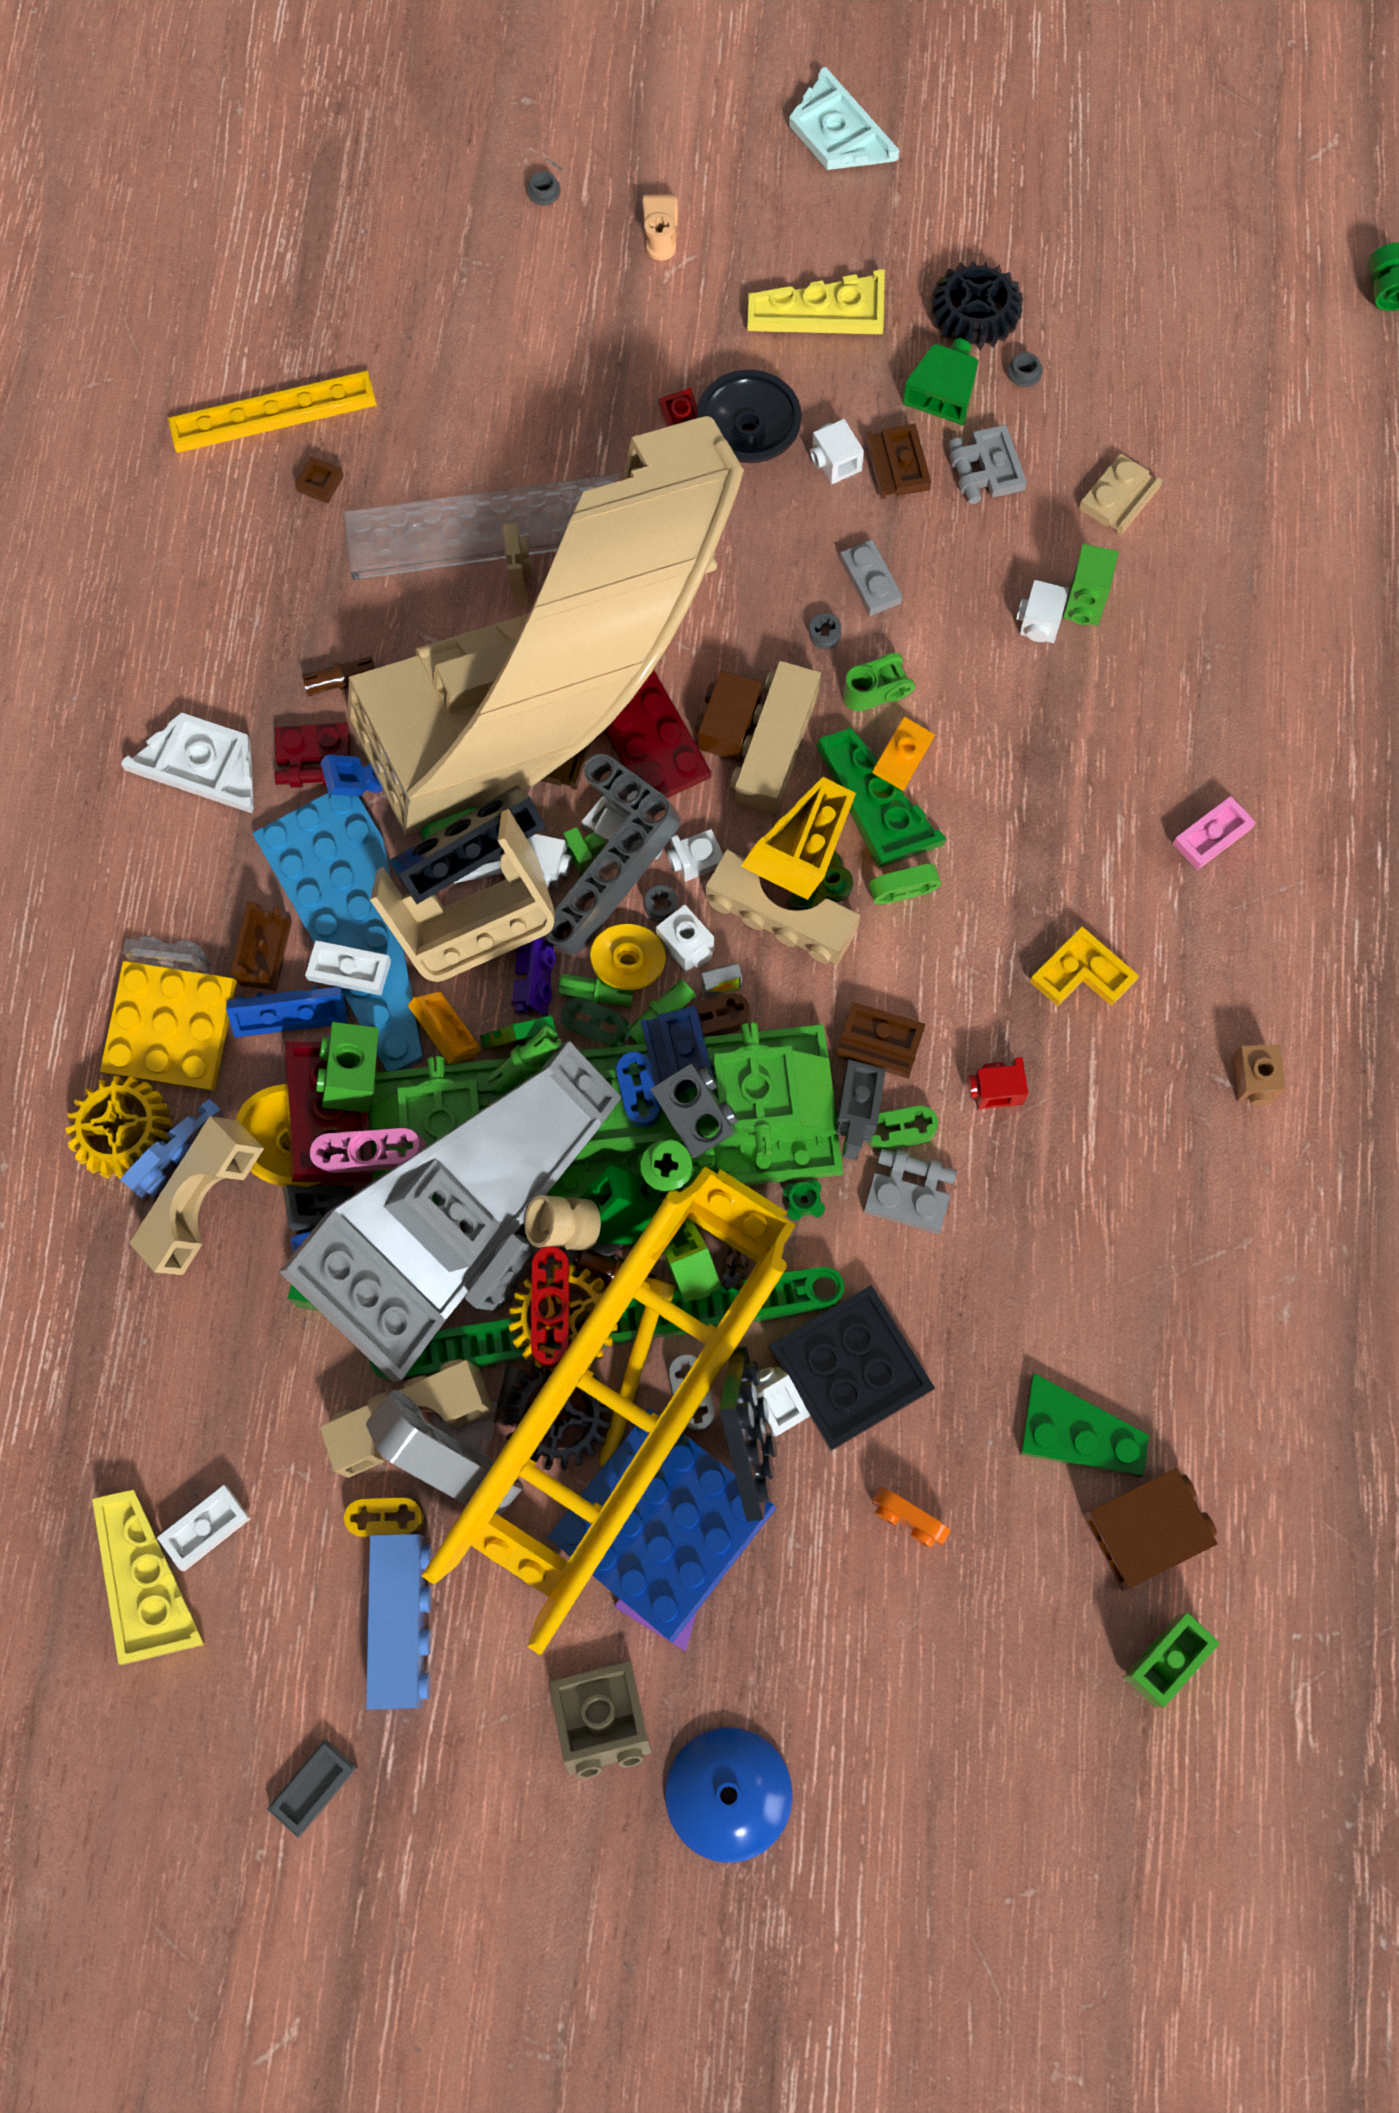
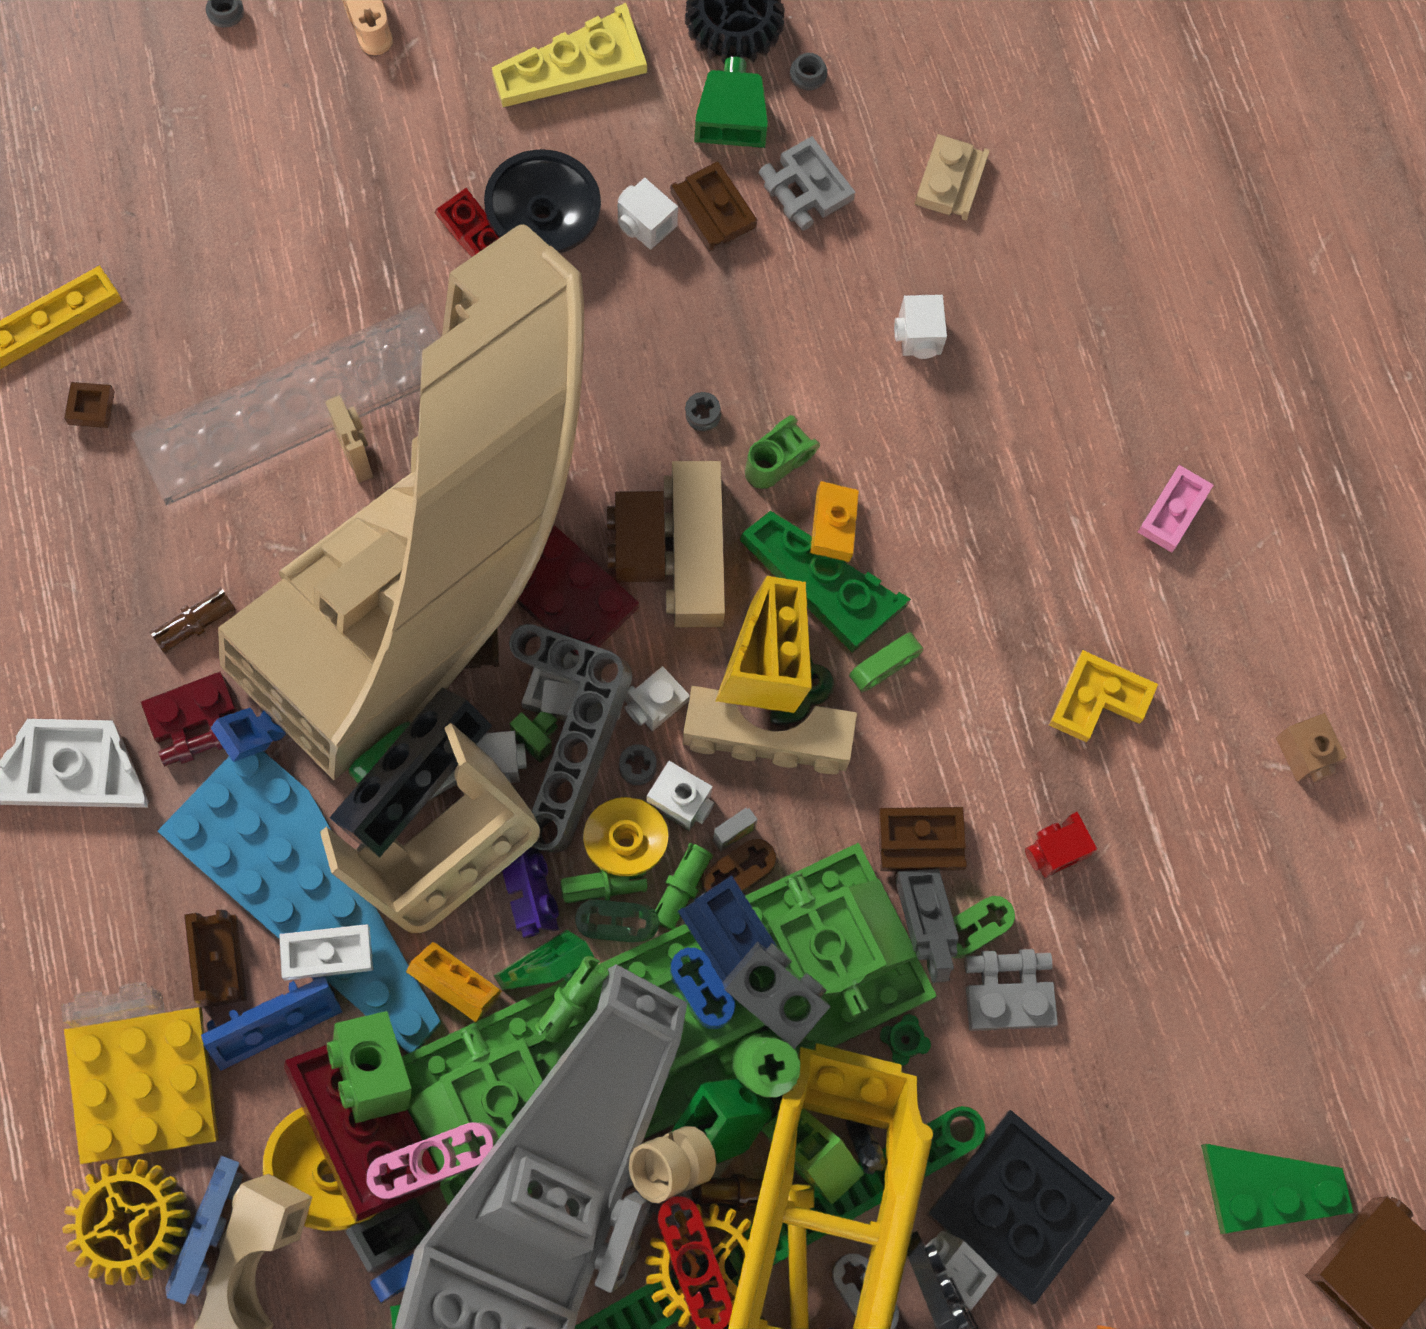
camera: 30 degrees left, 0 degrees up
light grey plate [840,540,902,616] -> none
bright green brick [1063,544,1119,626] -> none

